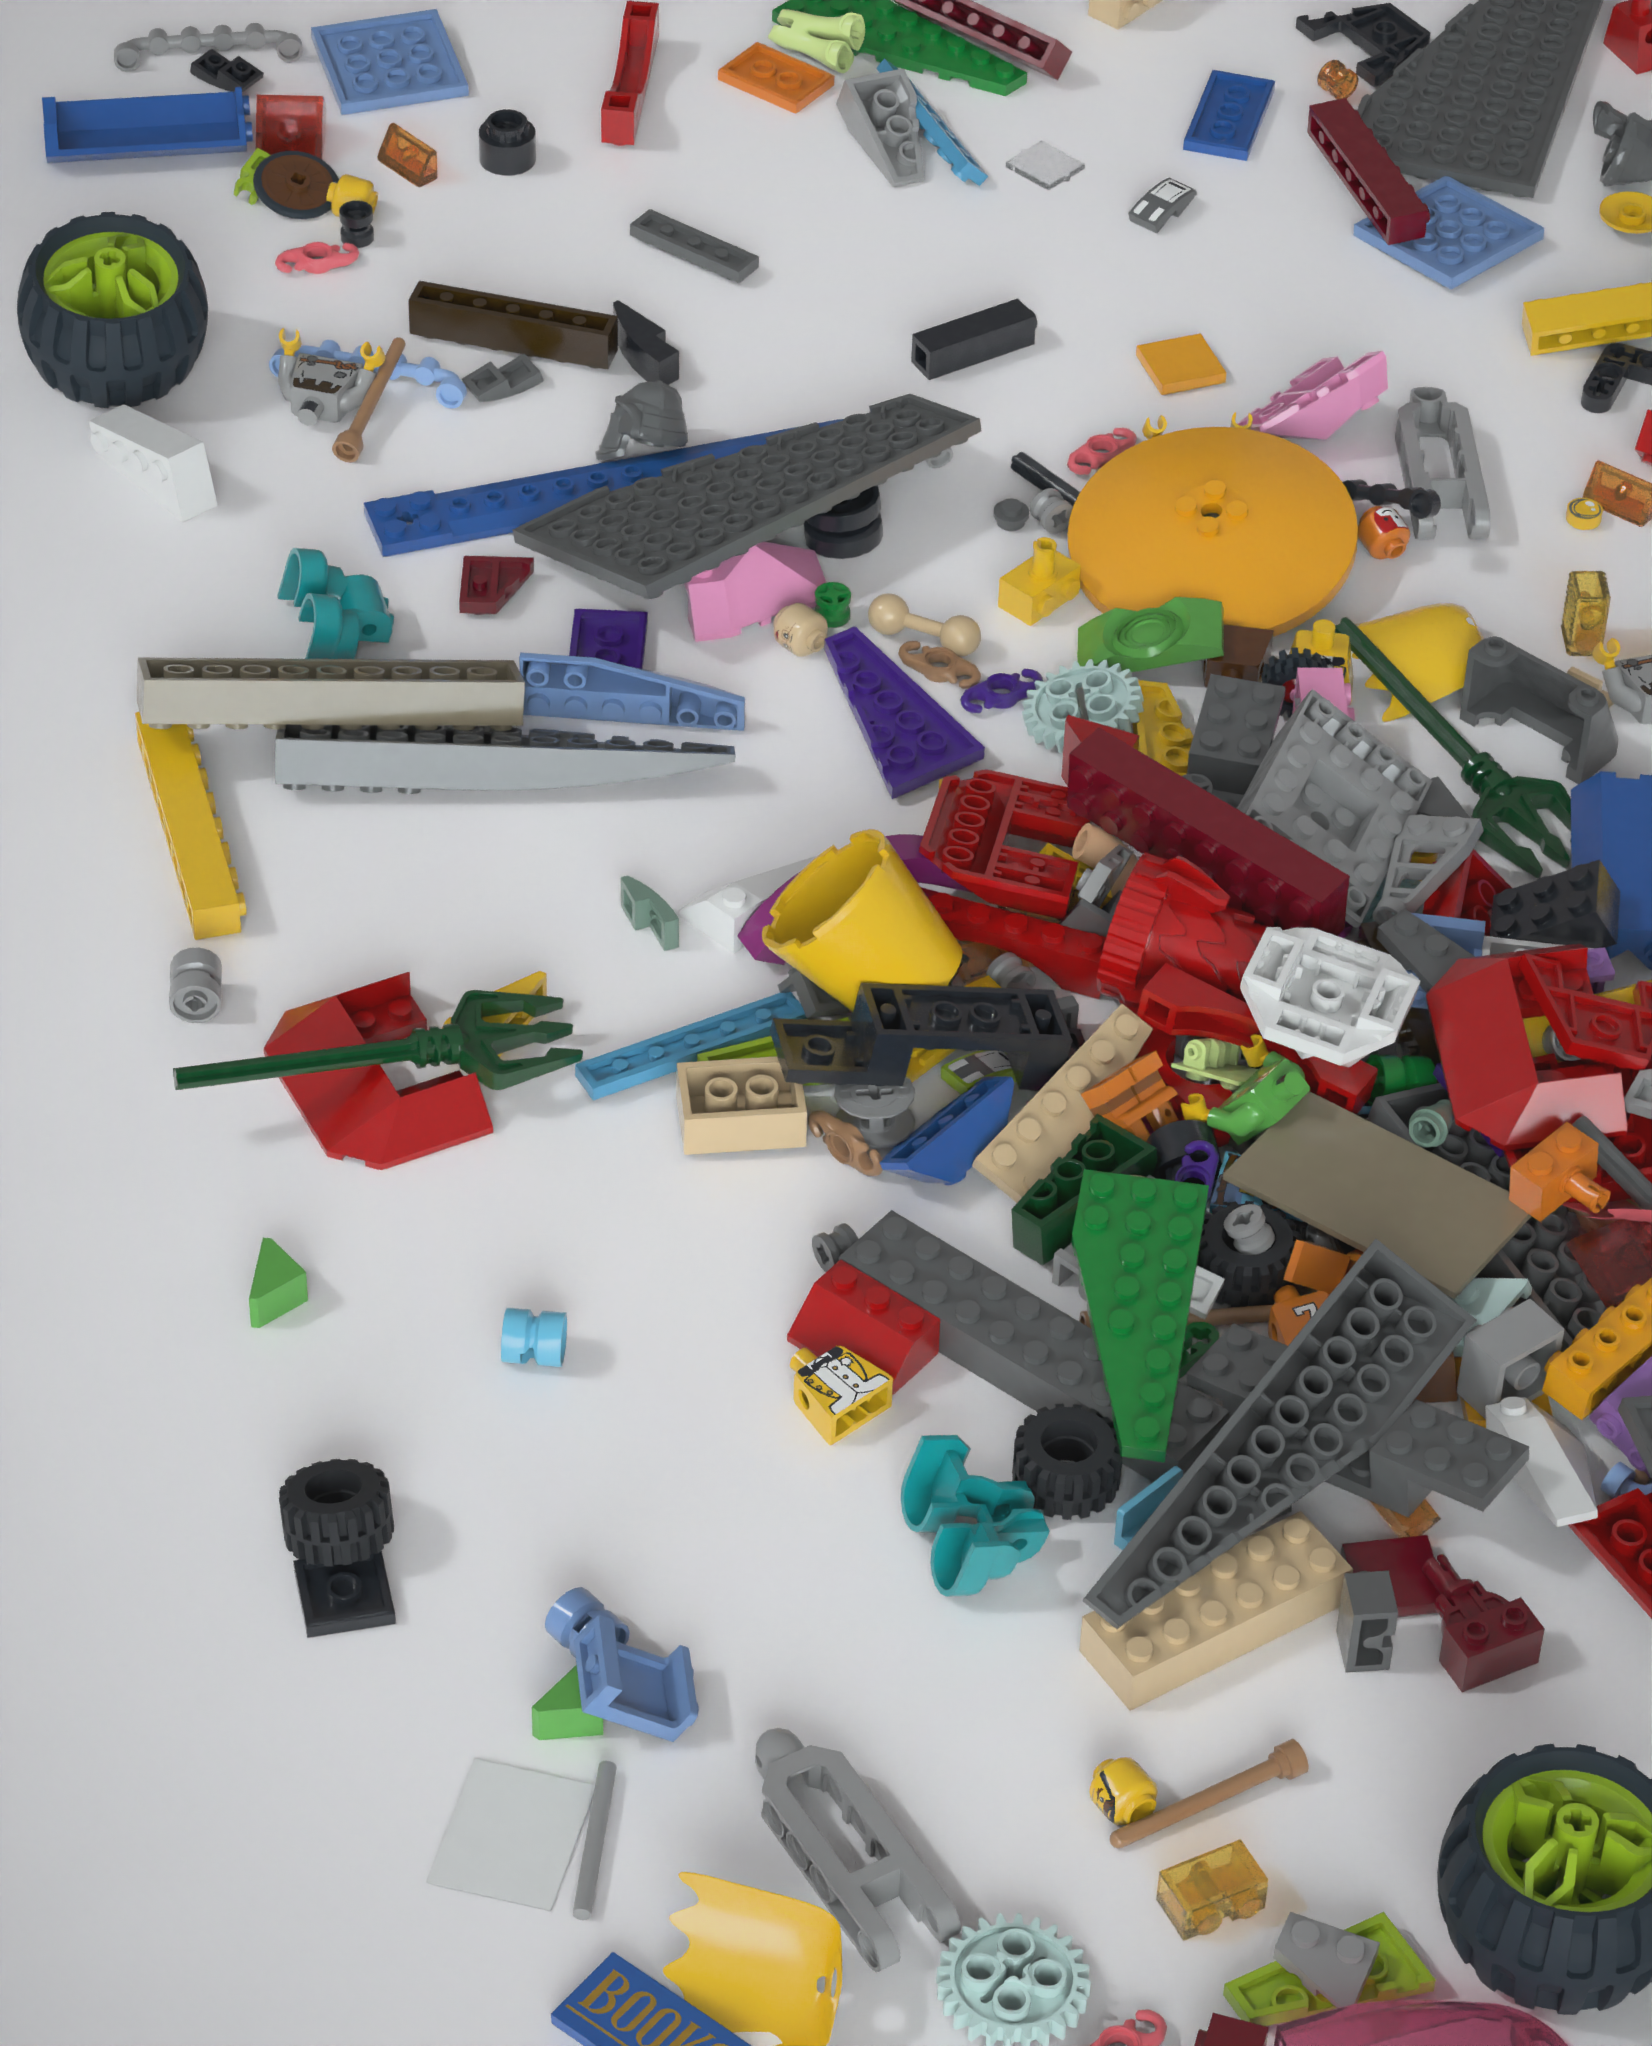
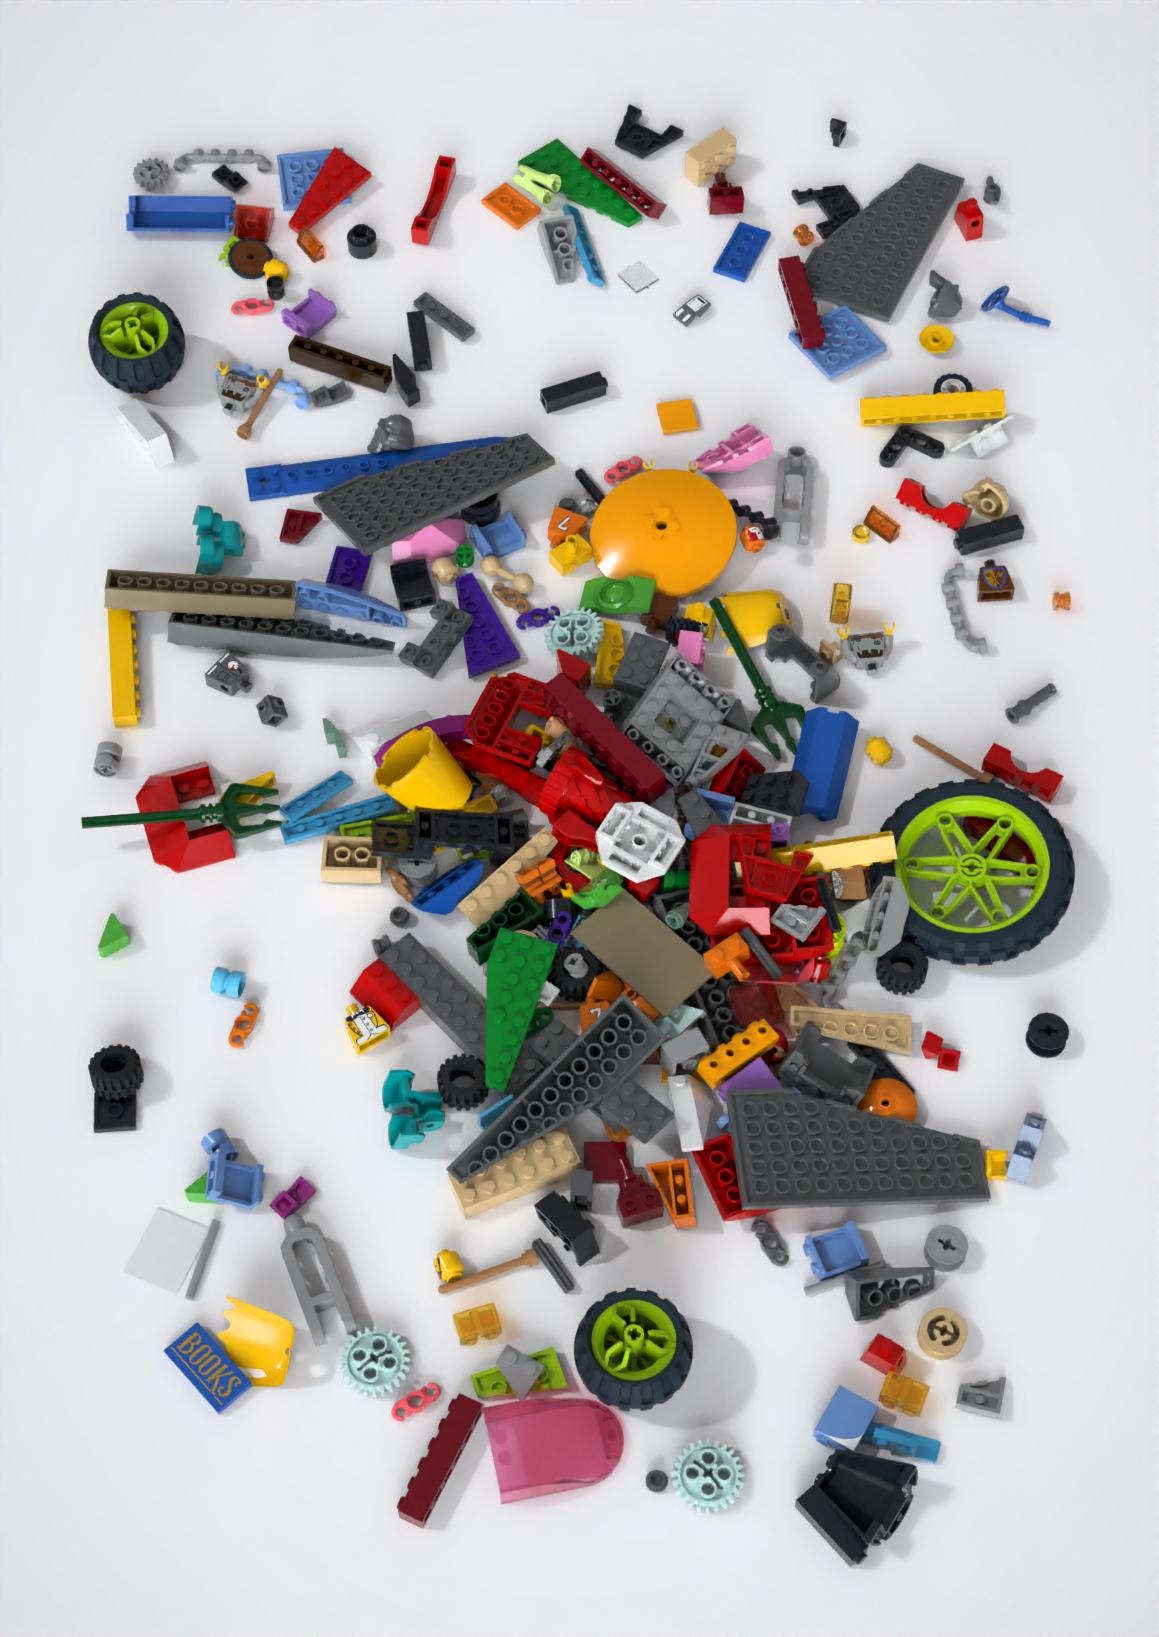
camera: 10 degrees right, 15 degrees up
none -> light grey gear [133,158,170,190]
none -> dark grey torso [204,651,253,696]
none -> orange piece [228,1003,260,1048]
none -> dark grey brick [256,694,288,727]
none -> magenta slope [269,1176,317,1220]
none -> dark azure tile [279,770,353,823]
none -> medium lavender panel [281,288,336,339]
none -> red wing [288,147,372,236]
none -> black panel [390,559,436,612]
none -> dark grey plate [390,907,410,926]
none -> dark grey bracket [398,598,474,679]
none -> black brick [406,310,432,372]
none -> medium blue panel [469,511,527,558]
none -> dark grey axle [532,1238,574,1294]
none -> black wedge [534,1191,600,1267]
none -> orange torso [548,506,587,549]
none -> orange wedge [646,1158,697,1230]
none -> dark red brick [707,172,744,215]

